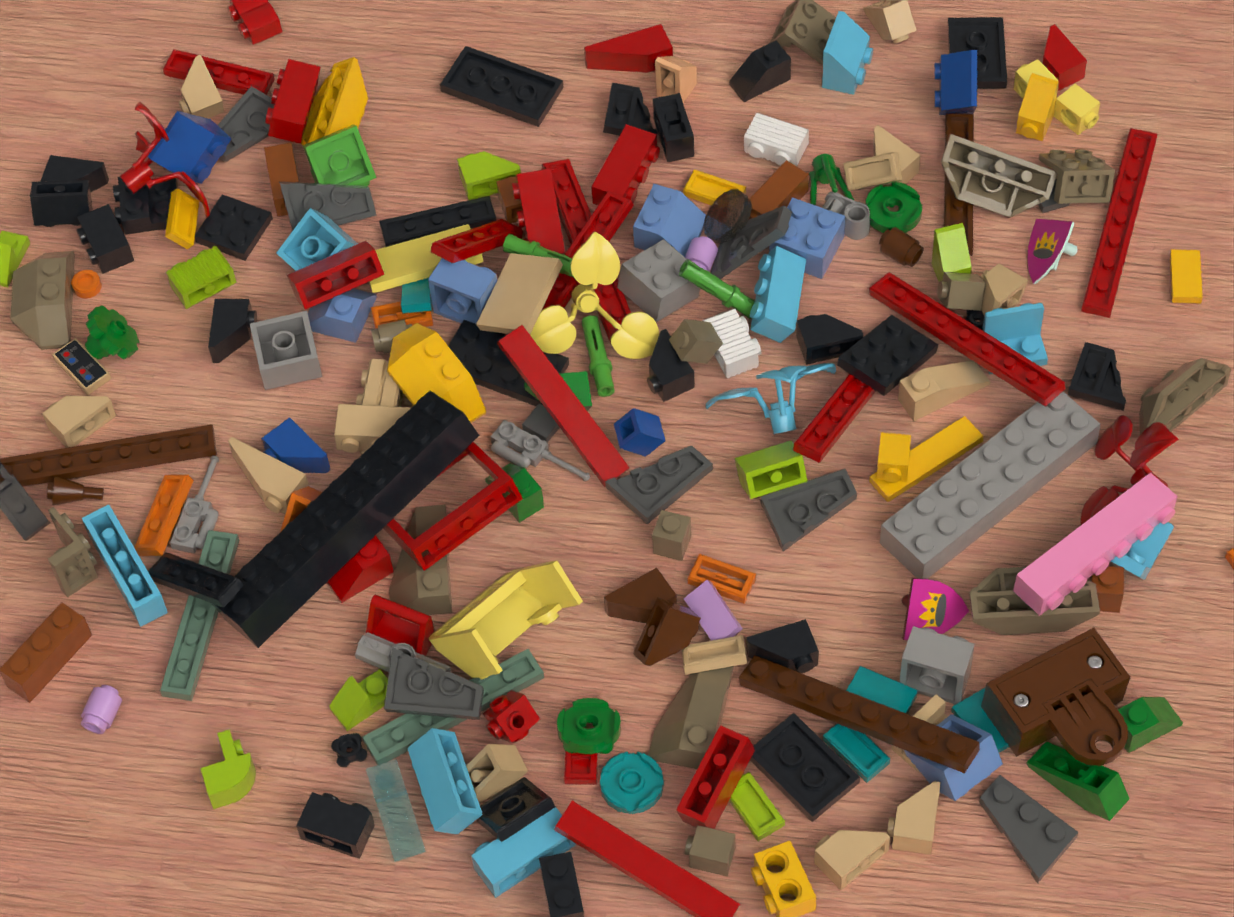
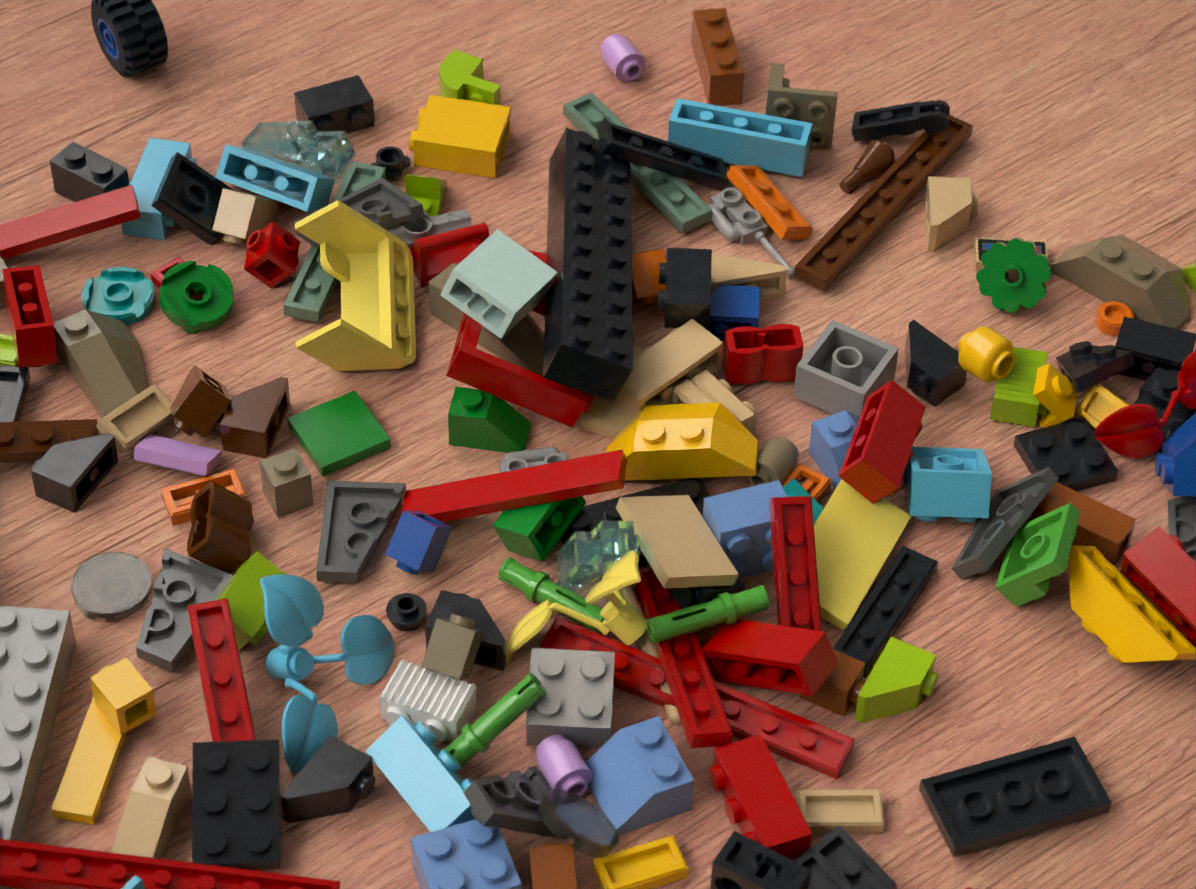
camera: 130 degrees right, 10 degrees down
none -> clear smoke tile [71,552,153,622]
none -> reddish brown brick [187,481,254,574]
none -> green tile [287,390,391,476]
none -> black plate [386,593,427,631]
none -> yellow brick [409,95,511,178]
none -> light aqua brick [440,229,558,339]
none -> clear light blue slope [557,521,640,592]
none -> black brick [658,248,712,330]
none -> red brick [723,324,804,384]
none -> tan tile [795,789,885,834]
none -> yellow head [958,326,1015,383]
none -> yellow bracket [1033,363,1078,428]
none -> black wing [1056,341,1135,392]

